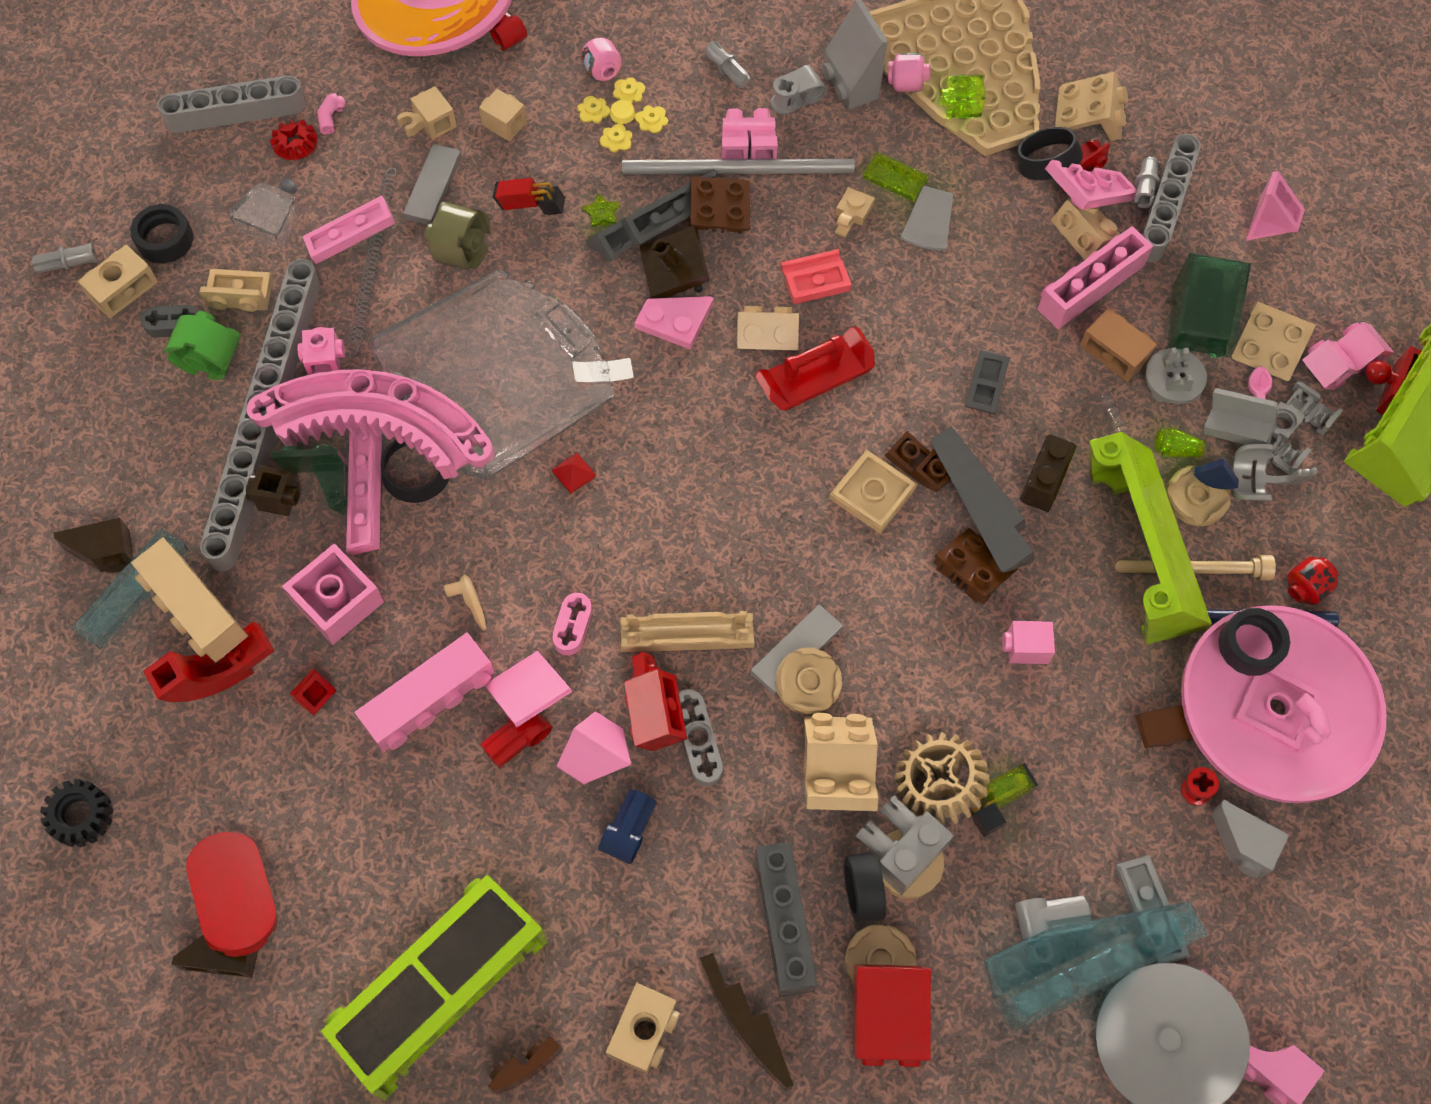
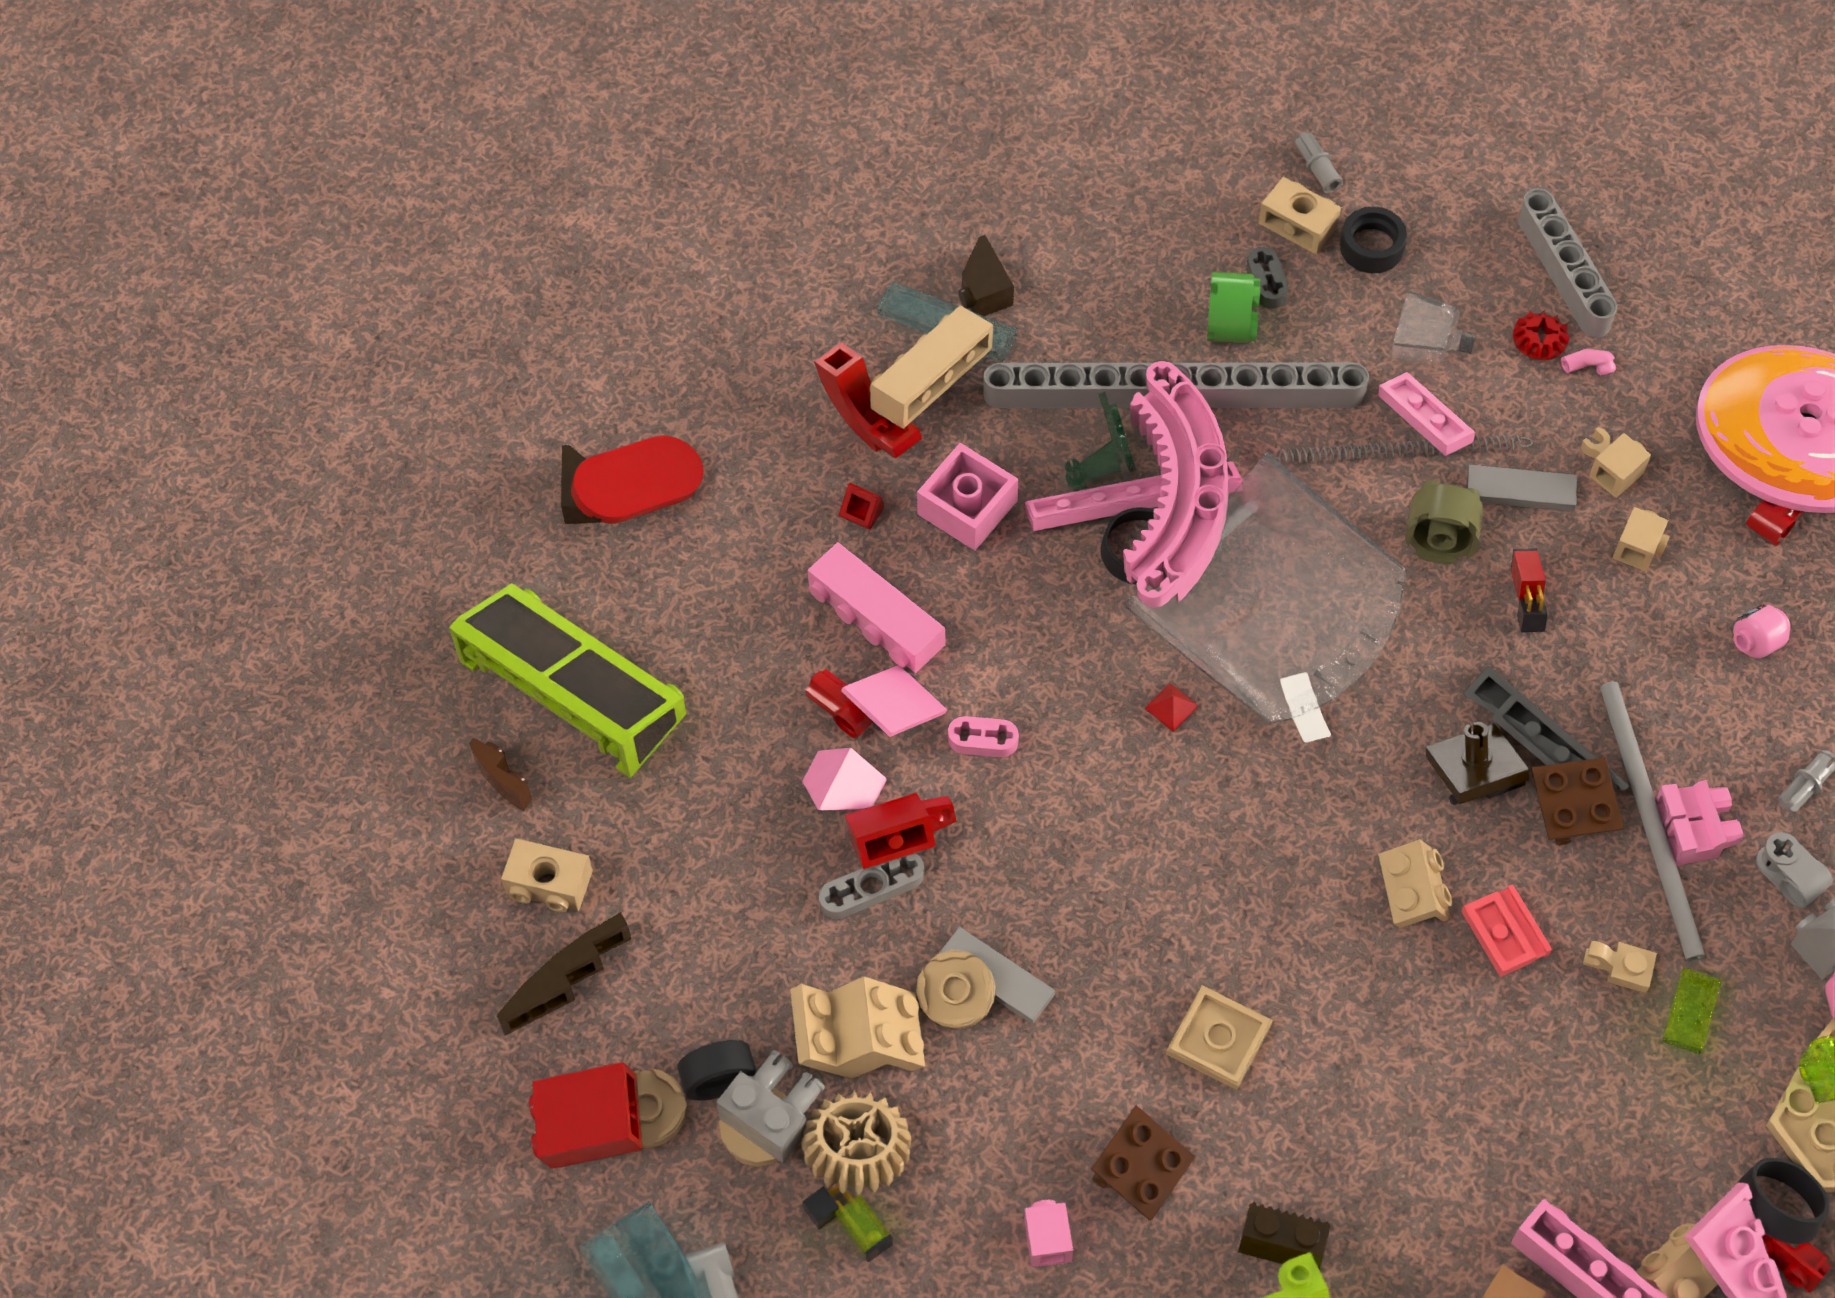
camera: 85 degrees right, 5 degrees down
black tyre [40,779,113,847] -> none
tan bracket [199,269,273,312] -> none
dark brown brick [246,465,300,517] -> none
bright pink brick [298,327,345,375] -> none
tan bar [444,574,487,631] -> none
light yellow plant [577,77,668,153] -> none
clear neon green plate [582,194,620,227] -> none
dark blue piece [598,789,657,865] -> none
tan piece [620,611,754,652] -> none
bright pink wing [635,296,714,350] -> none
dark grey brick [754,842,817,998] -> none
red piece [755,327,875,411] -> none
reddish brown slope [884,431,950,493] -> none
light grey piece [901,186,954,251] -> none
dark grey wedge [931,426,1035,572] -> none
dark grey slope [965,350,1010,414] -> none

